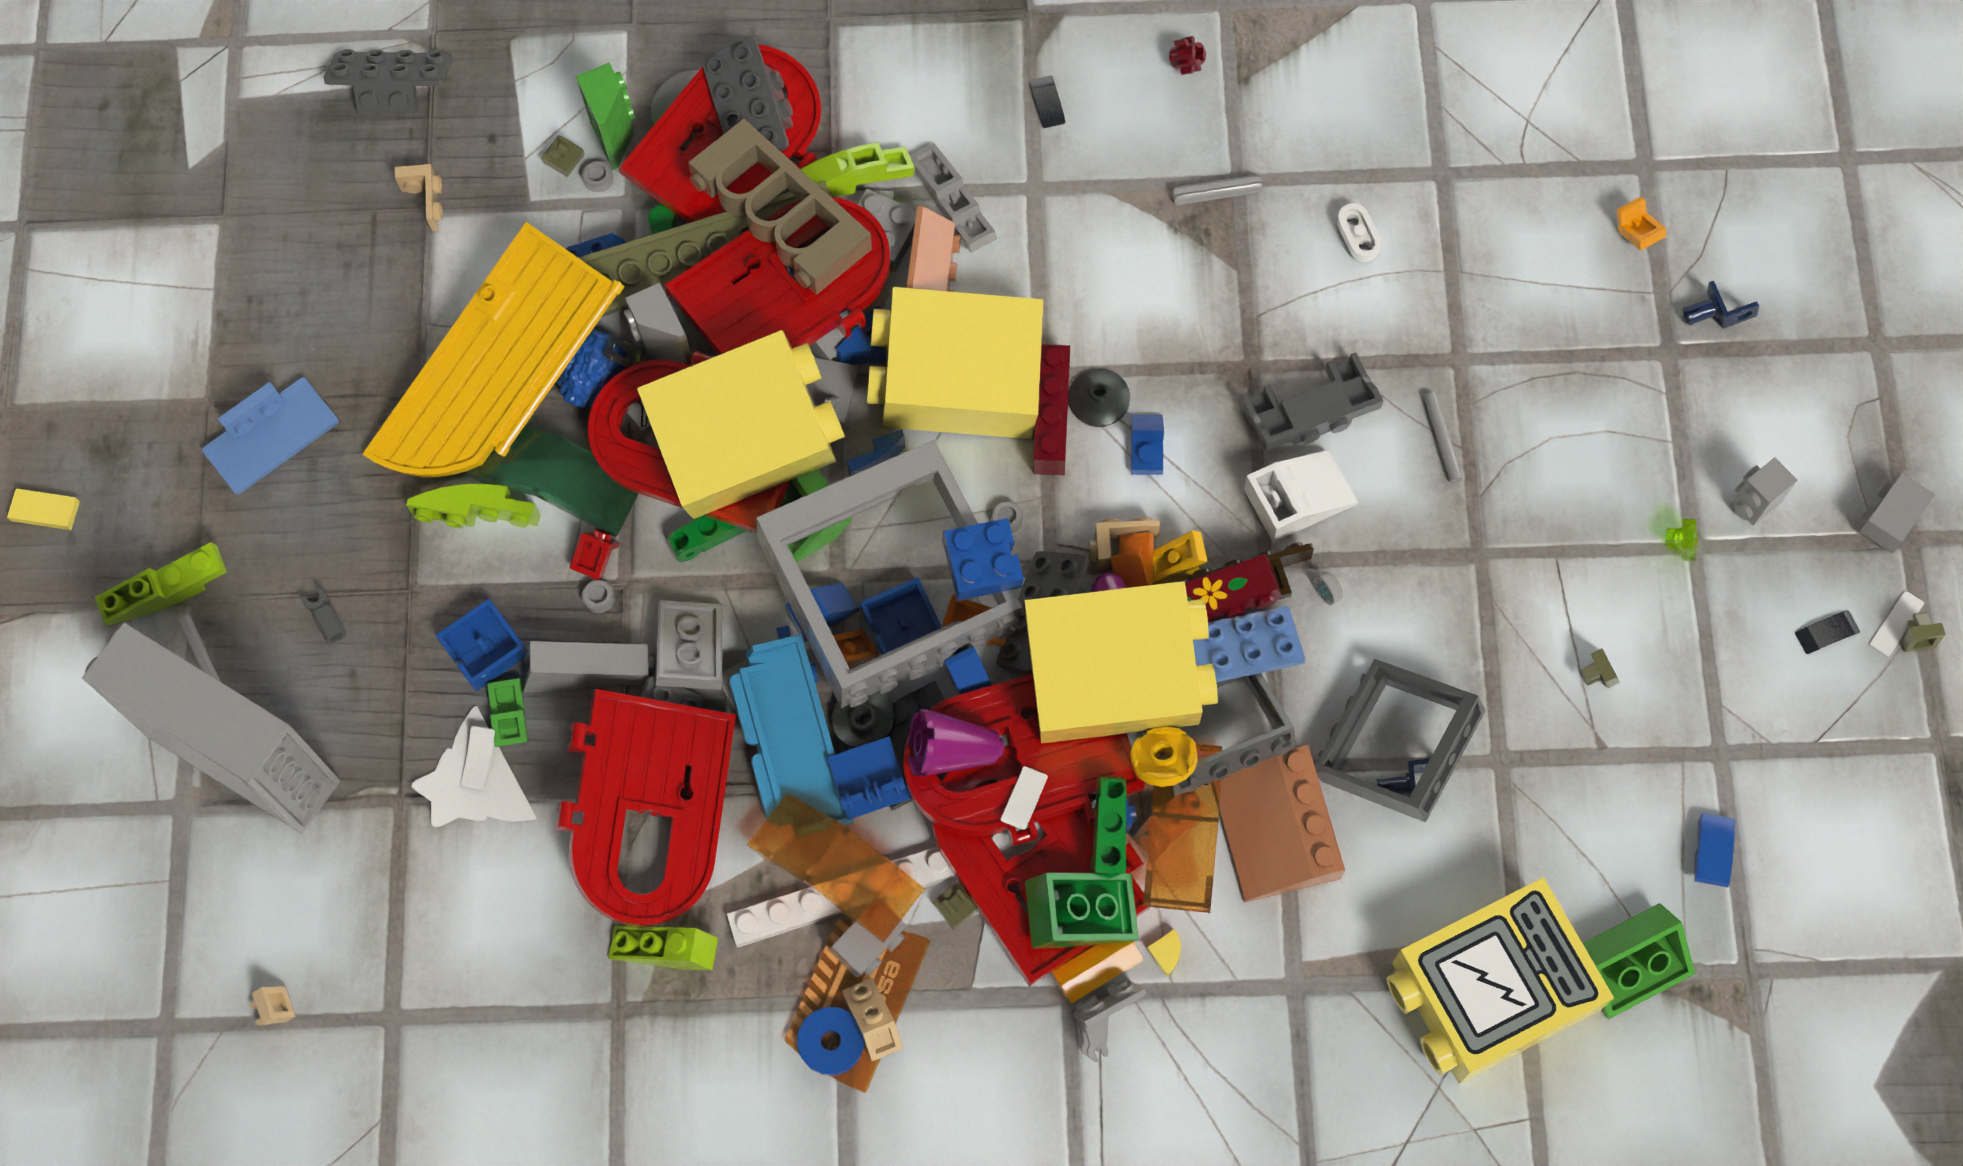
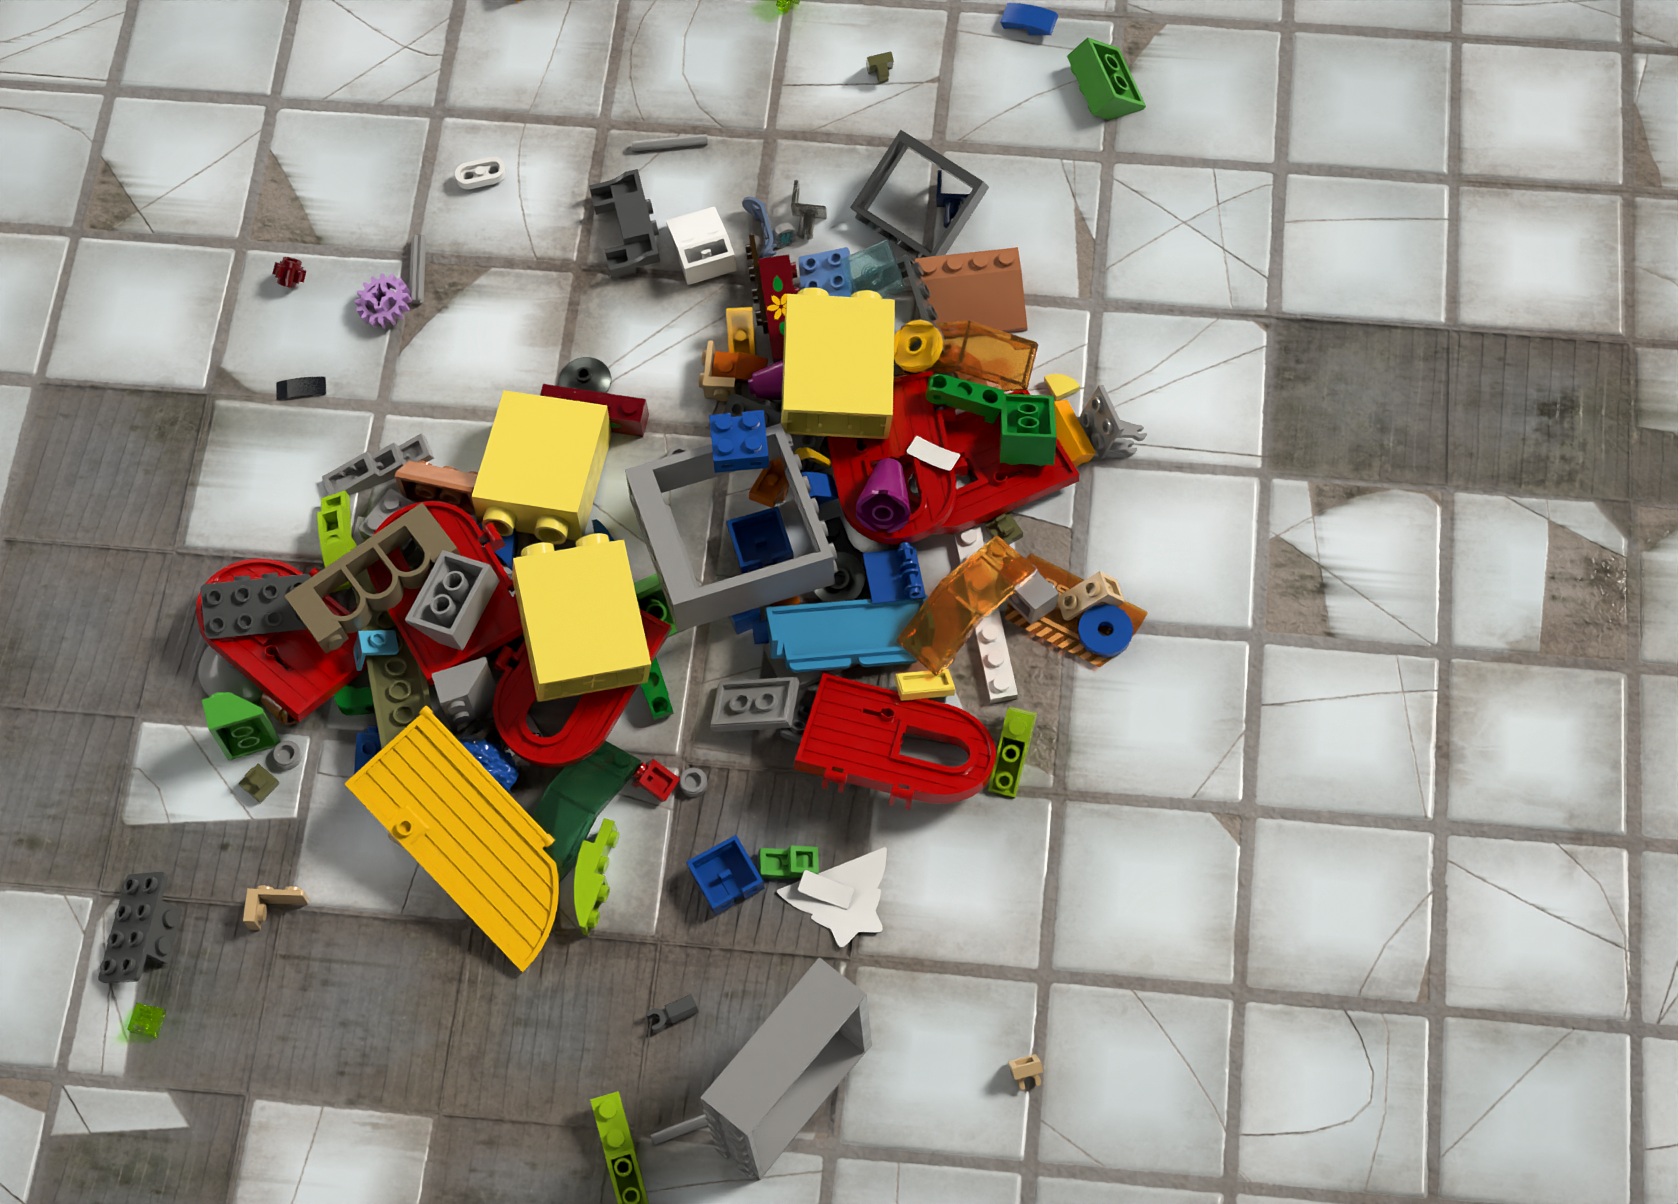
camera: 80 degrees left, 5 degrees down
medium blue bracket [202,377,339,495] -> none
light grey slope [523,641,654,692] -> none
blue slope [1131,414,1164,475] -> none
brick [1386,877,1614,1084] -> none
none -> clear neon green tile [127,1002,166,1039]
none -> medium azure bracket [353,630,399,671]
none -> lavender gear [355,273,412,329]
none -> light grey slope [405,550,500,651]
none -> sand blue piece [742,197,777,259]
none -> clear smoke bracket [791,180,827,240]
none -> yellow piece [793,447,832,468]
none -> clear light blue plate [840,240,906,299]
none -> light yellow tile [894,669,955,701]

